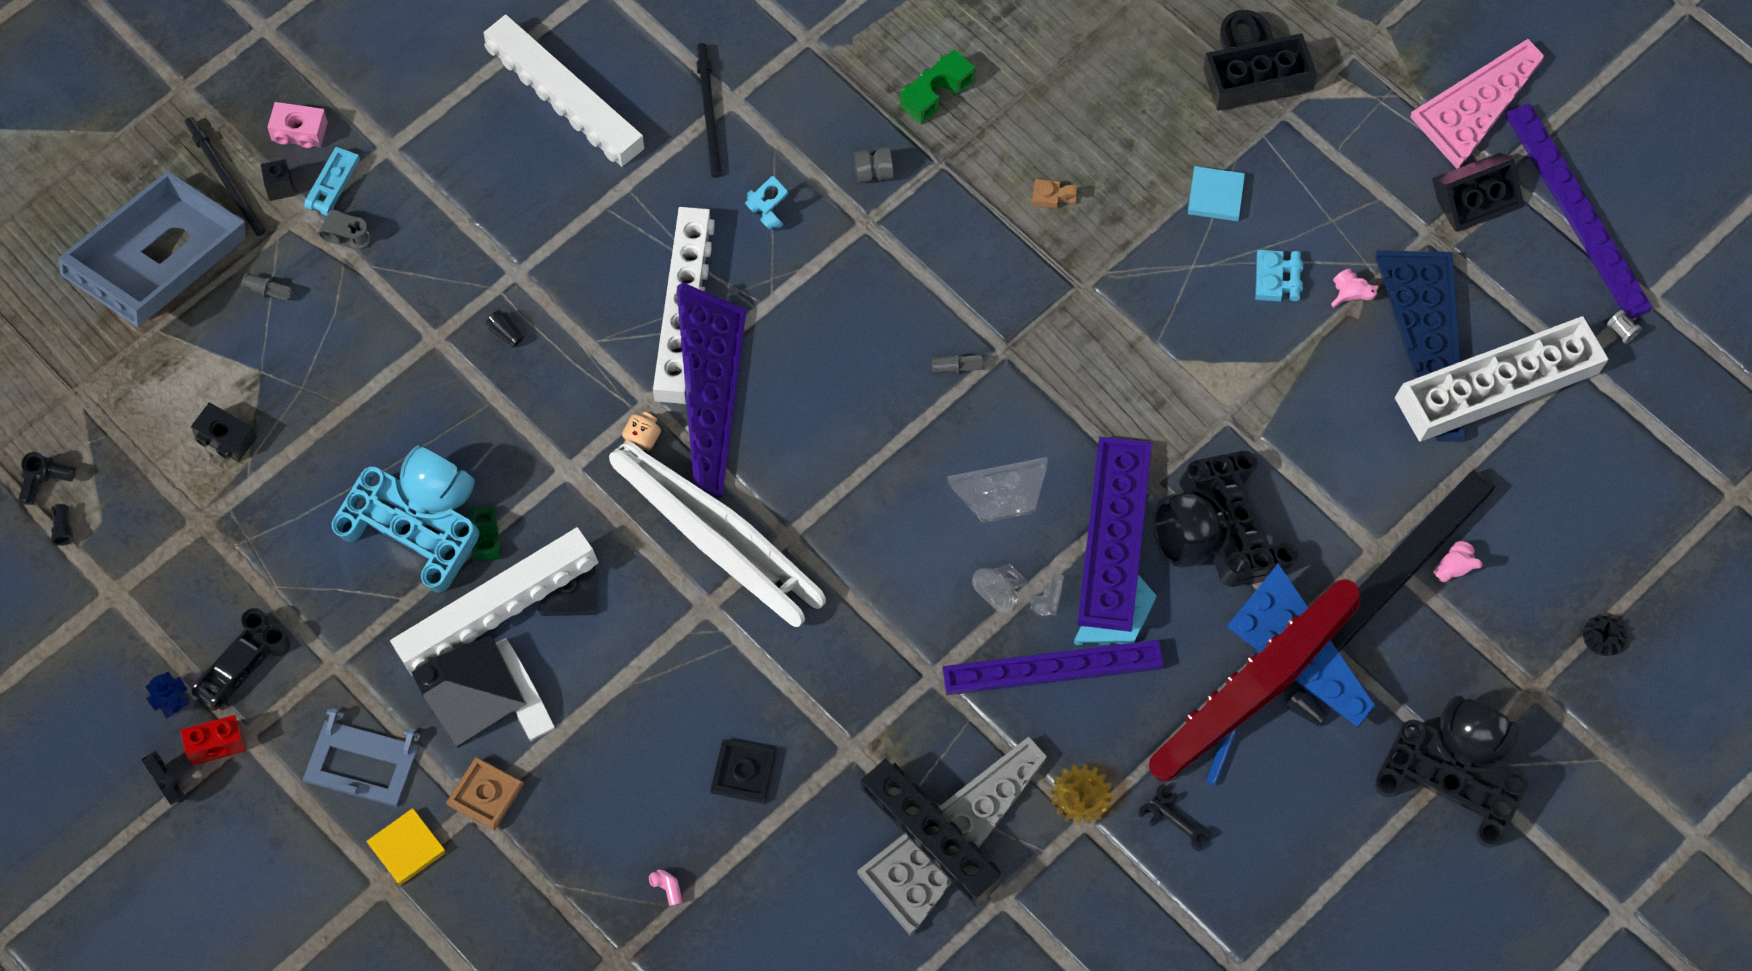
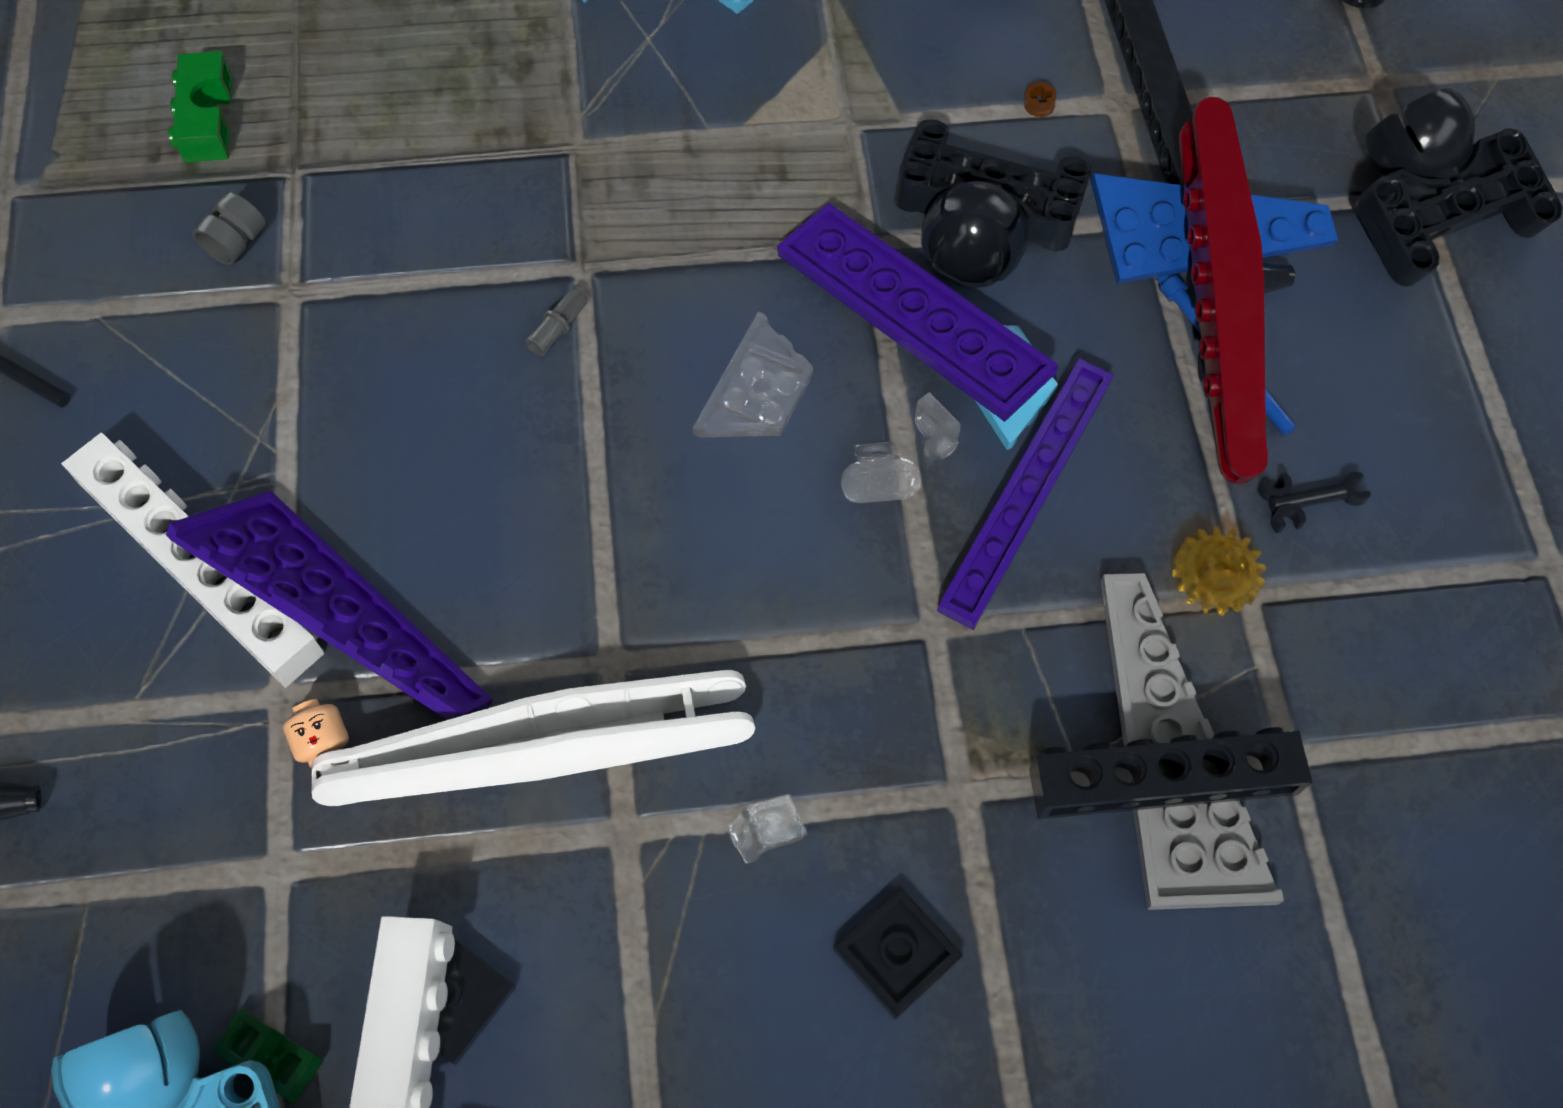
camera: 55 degrees left, 0 degrees up
medium azure bracket [745,176,788,230] -> none
medium nougat plate [1032,179,1077,208] -> none
bright pink animal [1433,541,1483,582] -> none
none -> clear bracket [729,794,808,864]
none -> reddish brown bush [1024,82,1057,117]

